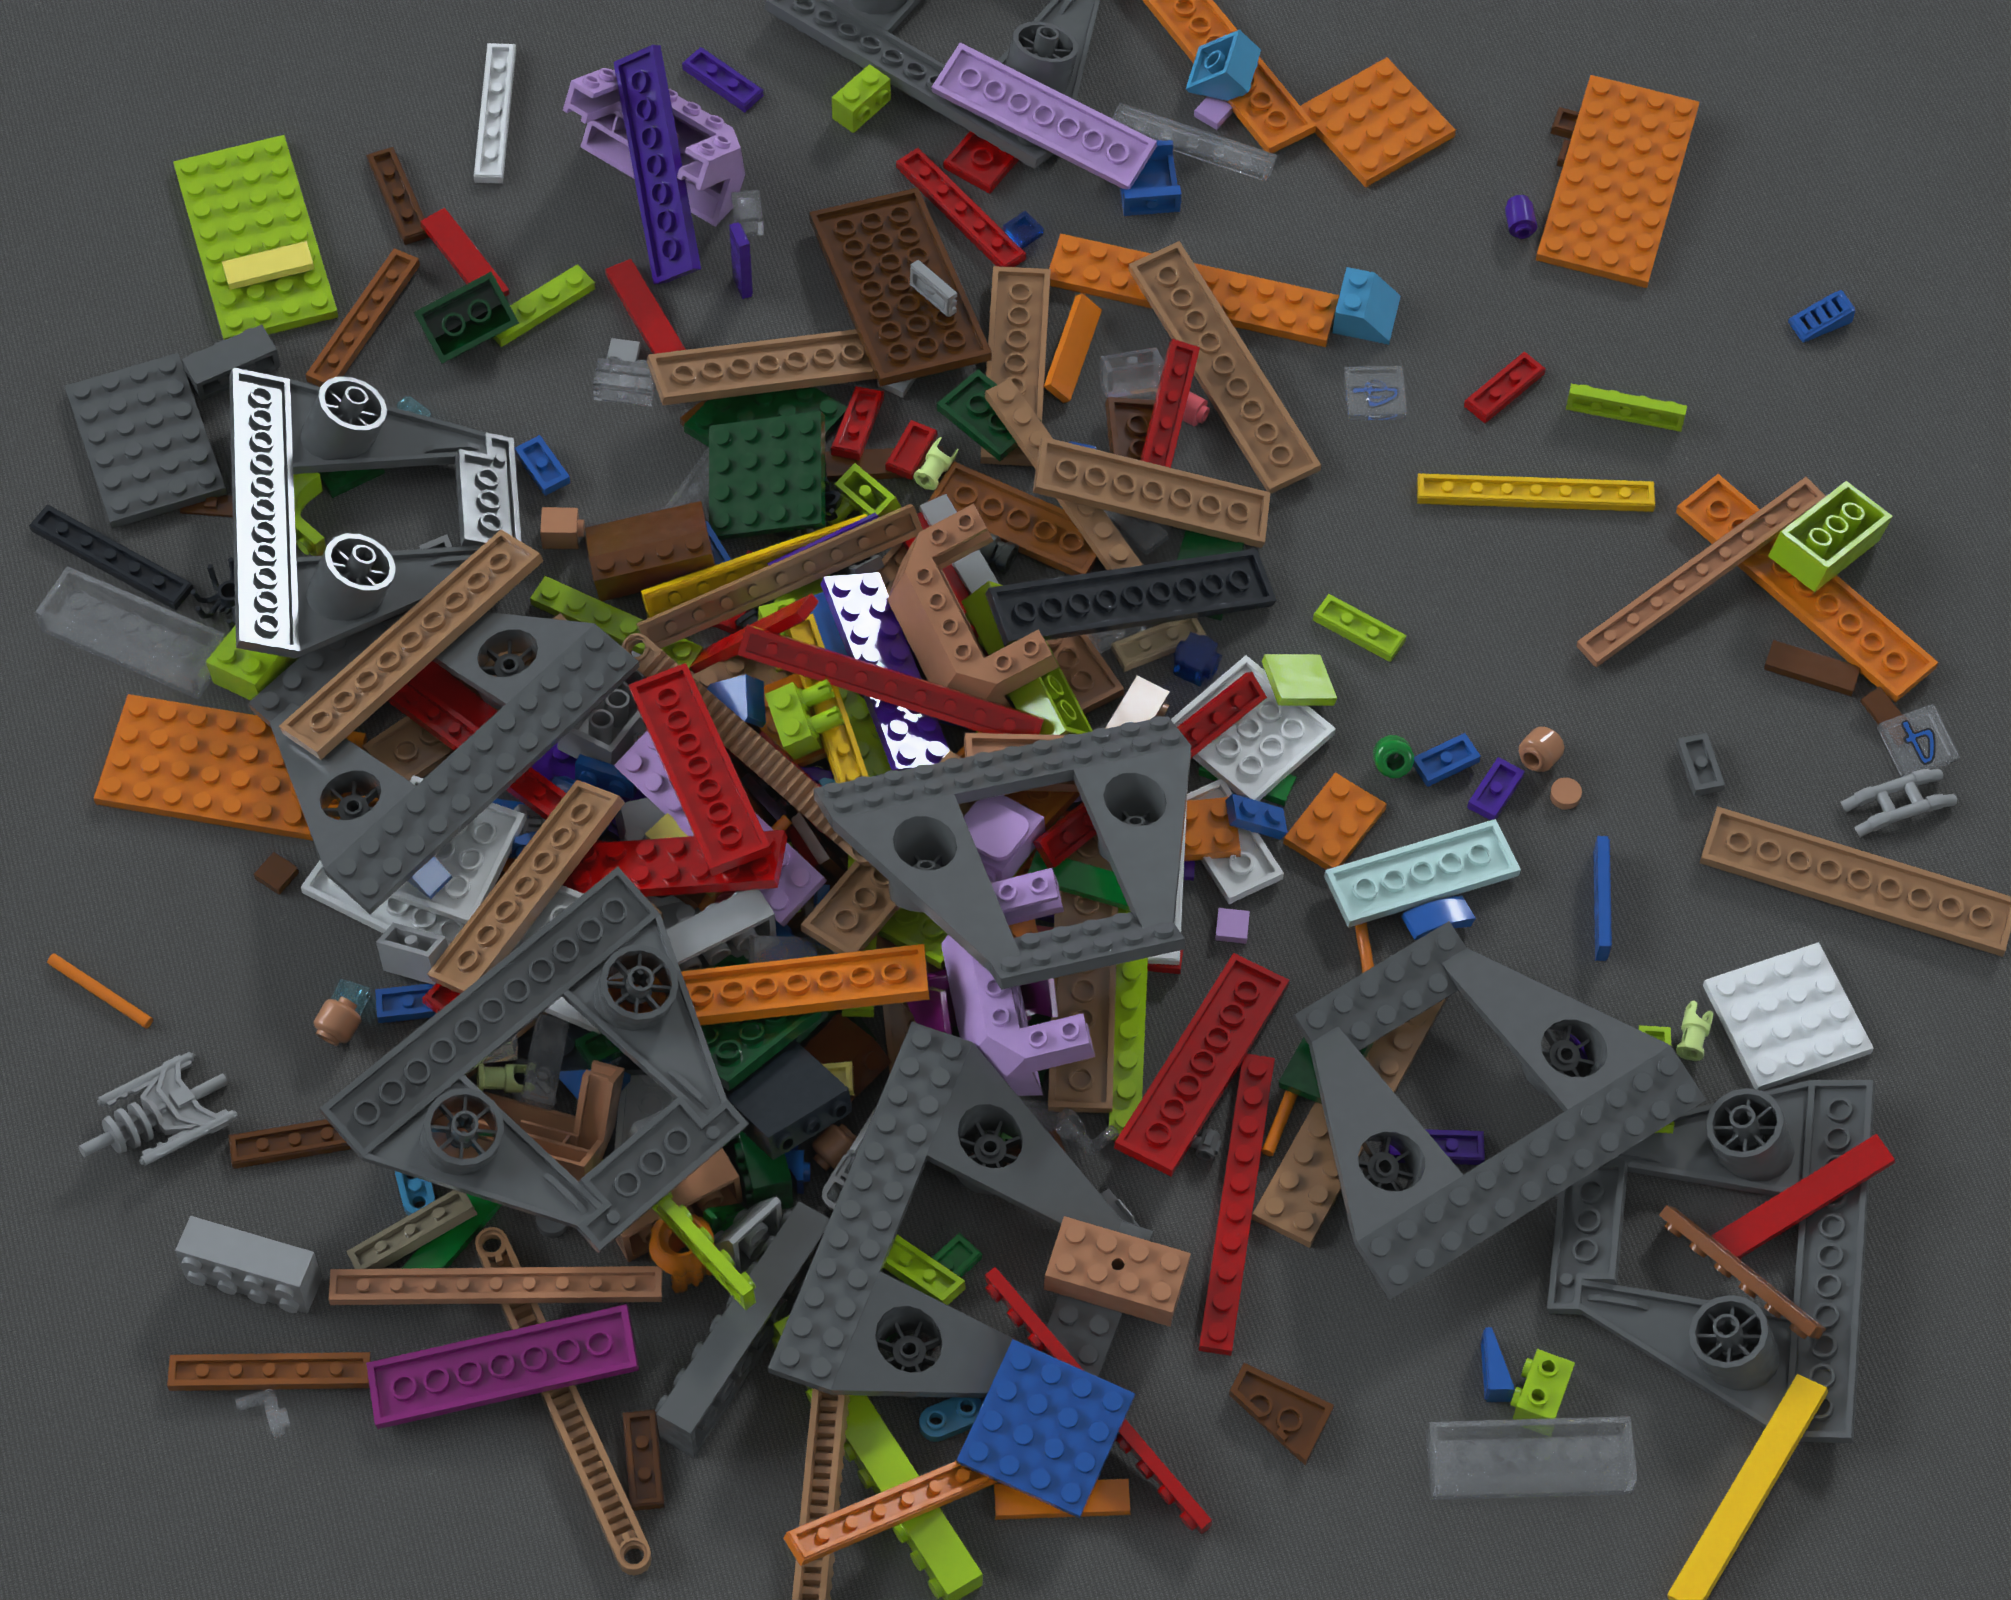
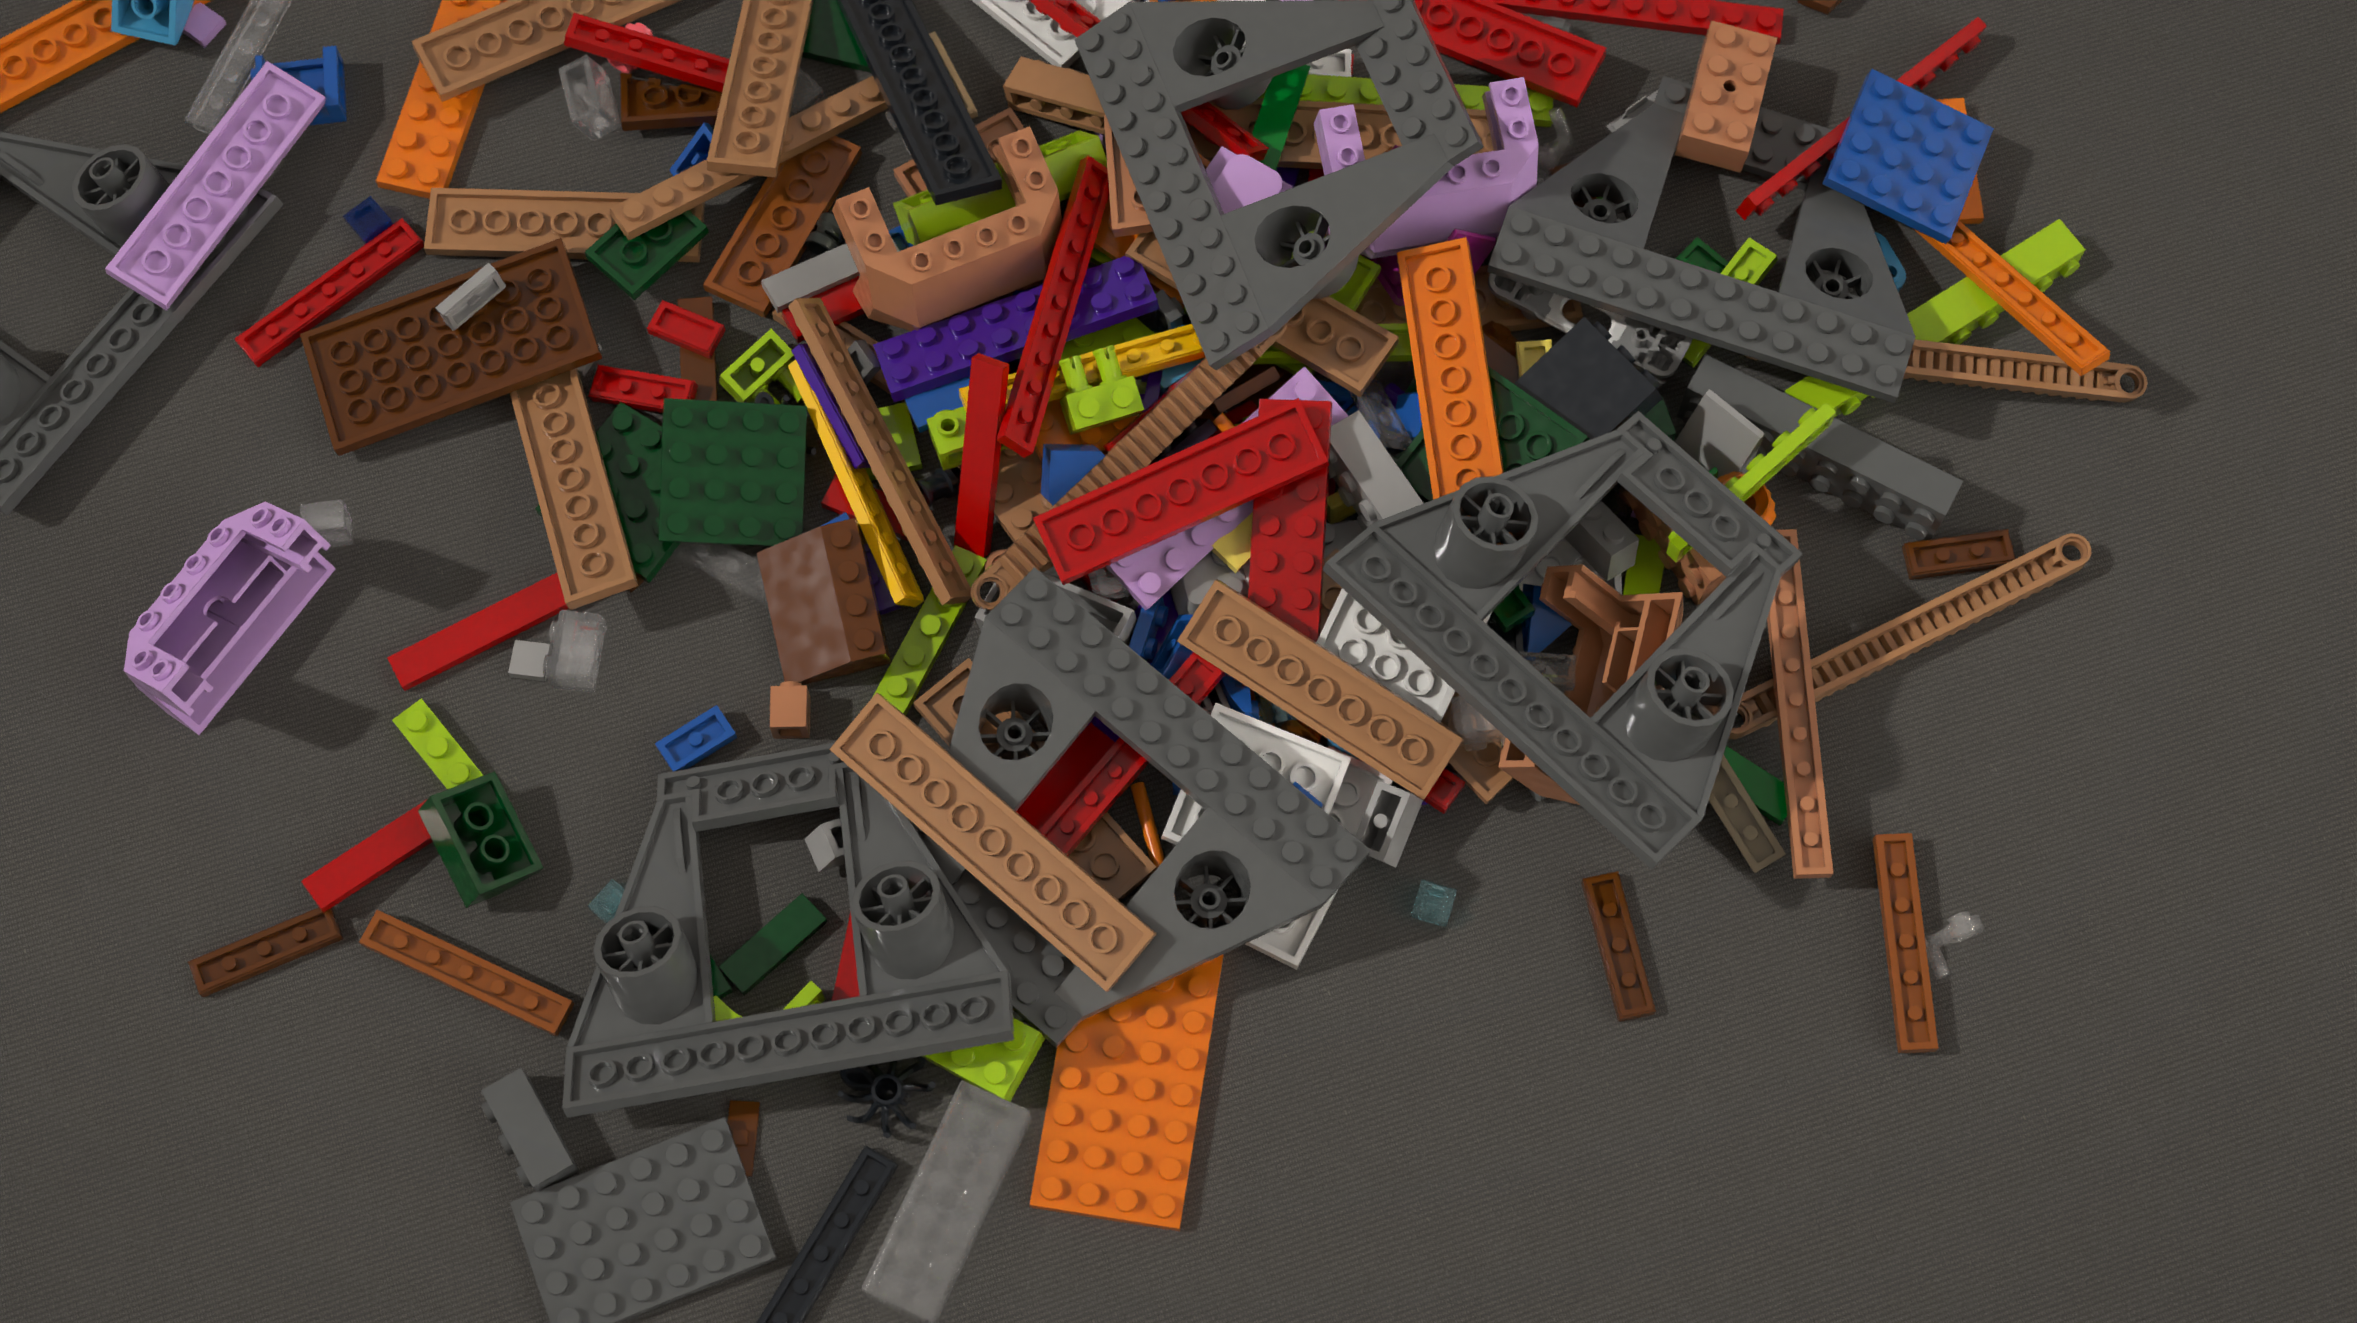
camera: 90 degrees left, 10 degrees up
orange bar [47,953,153,1029] -> none
light grey bar [79,1052,238,1166] -> none
lime plate [173,135,338,340] -> none
light grey brick [175,1216,322,1313] -> none
light yellow tile [222,241,314,290] -> none
reddish brown tile [254,852,299,895] -> none
nougat head [313,996,361,1046] -> none
magenta plate [366,1304,639,1429] -> none
blue plate [375,984,436,1023] -> none
white tile [474,43,516,184] -> none
dark purple plate [613,45,701,284] -> none
dark purple tile [682,47,764,112] -> none
dark purple tile [729,222,753,299] -> none
lime brick [832,64,891,133] -> none
yellowish green piece [913,437,959,490] -> none
red tile [943,131,1019,194] -> none
orange tile [1043,293,1102,403] -> none
clear blue brick [1173,632,1222,687] -> none
none -> dark green tile [719,893,828,996]

